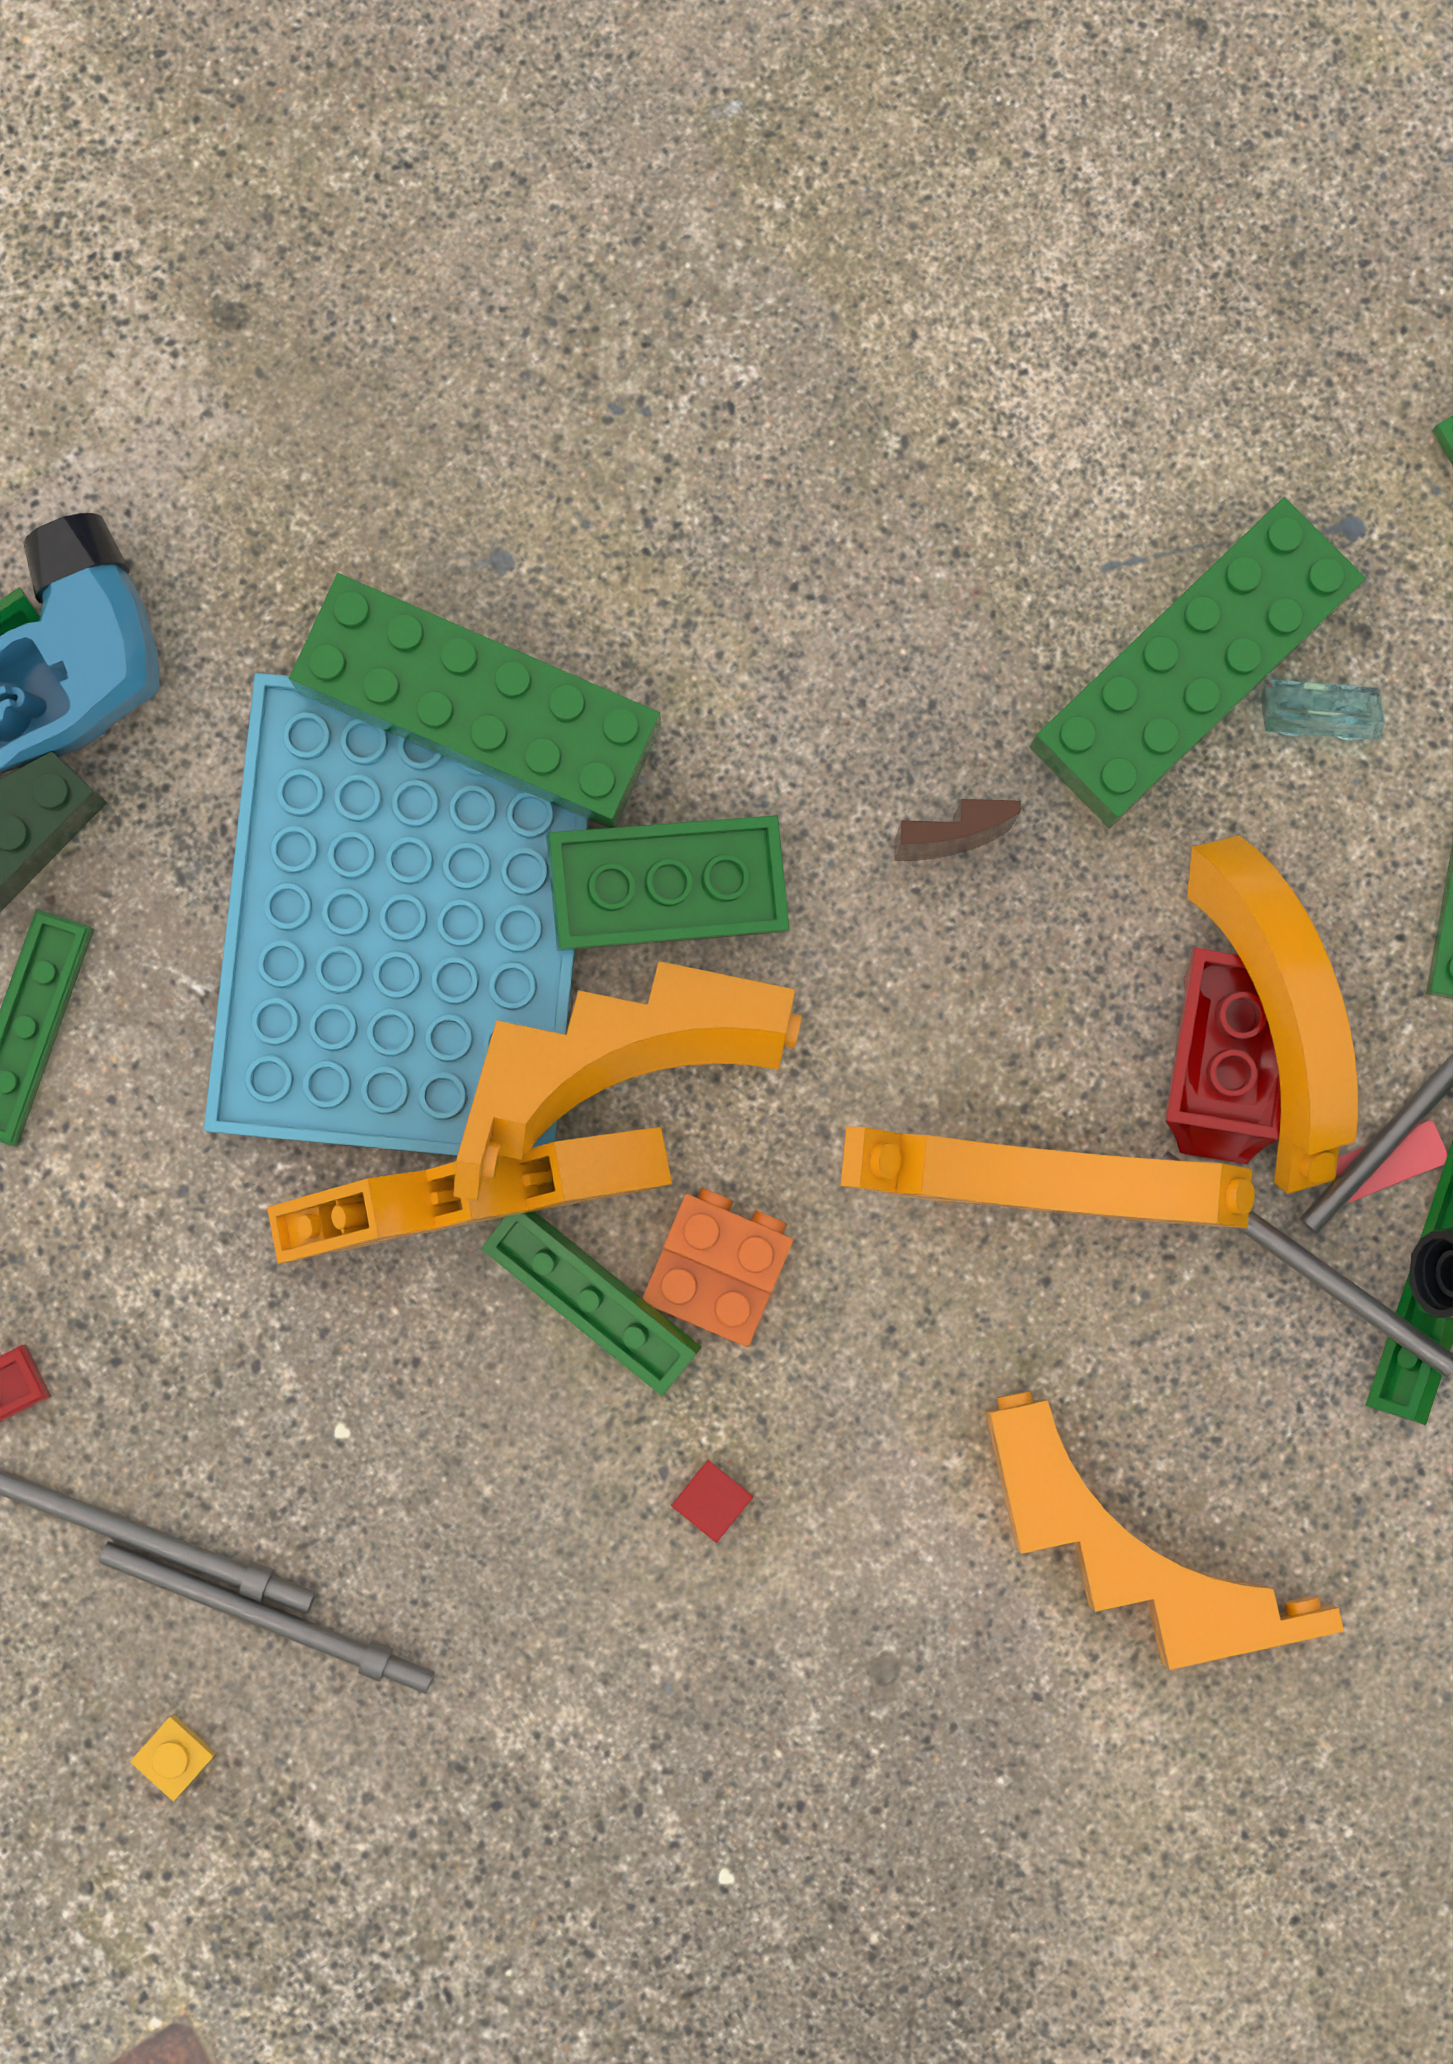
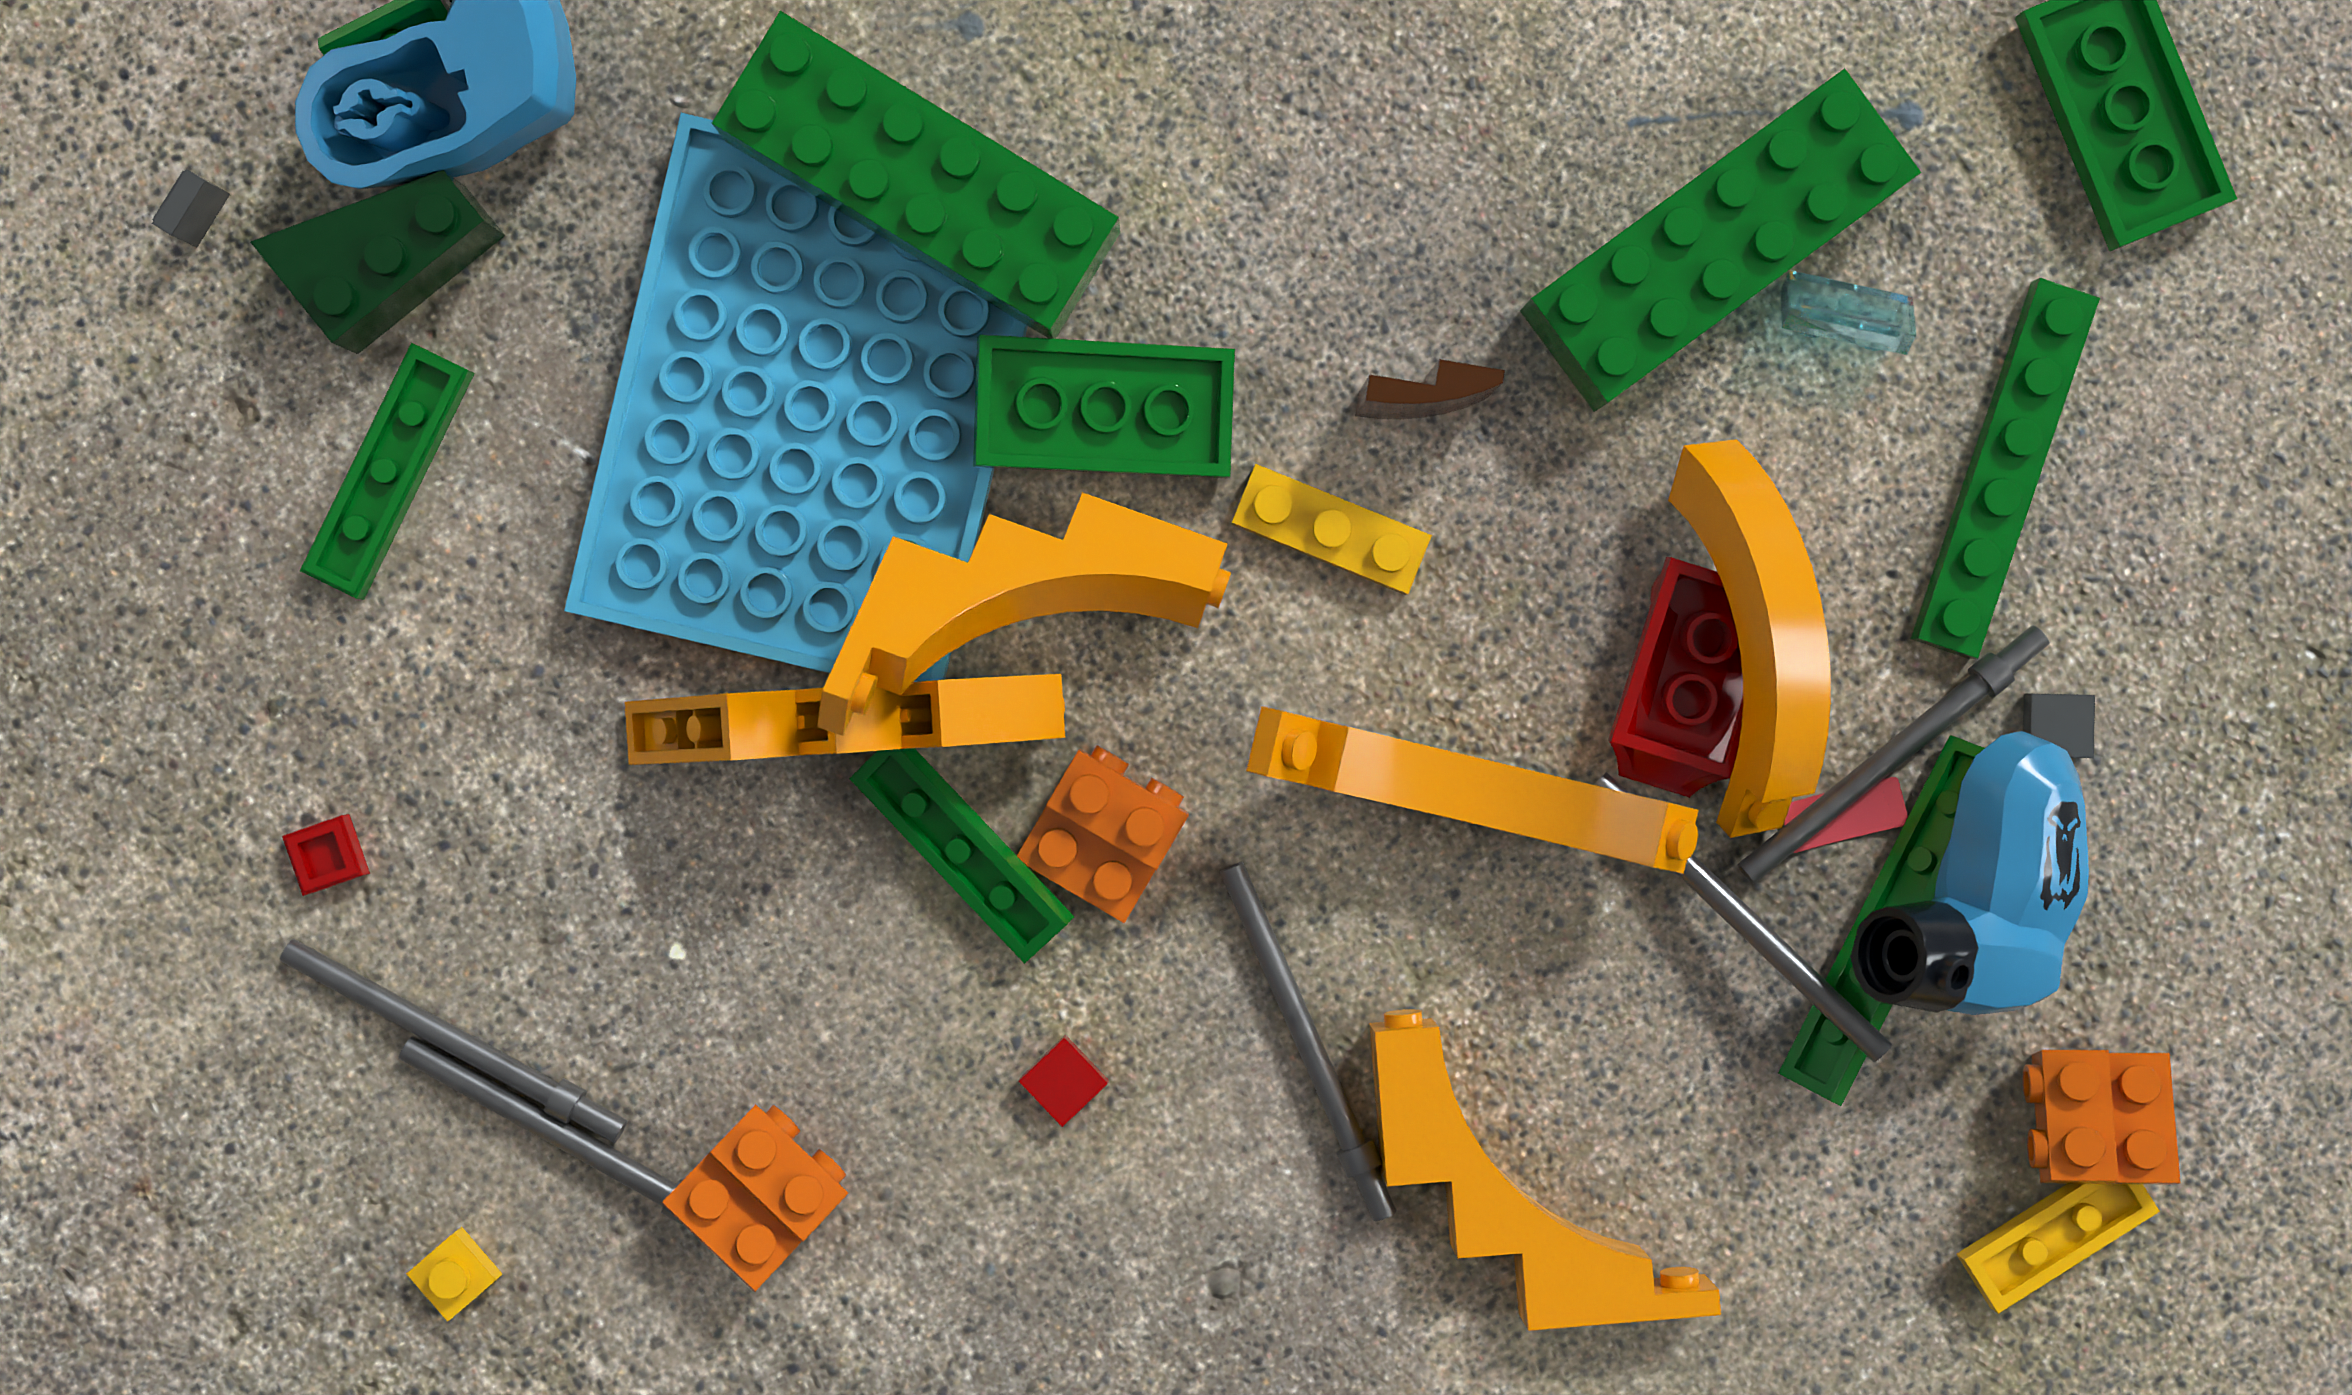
camera: 10 degrees right, 5 degrees up
none -> orange plate [661,1105,848,1292]
none -> flat silver bar [1220,862,1397,1221]
none -> yellow plate [1231,464,1432,595]

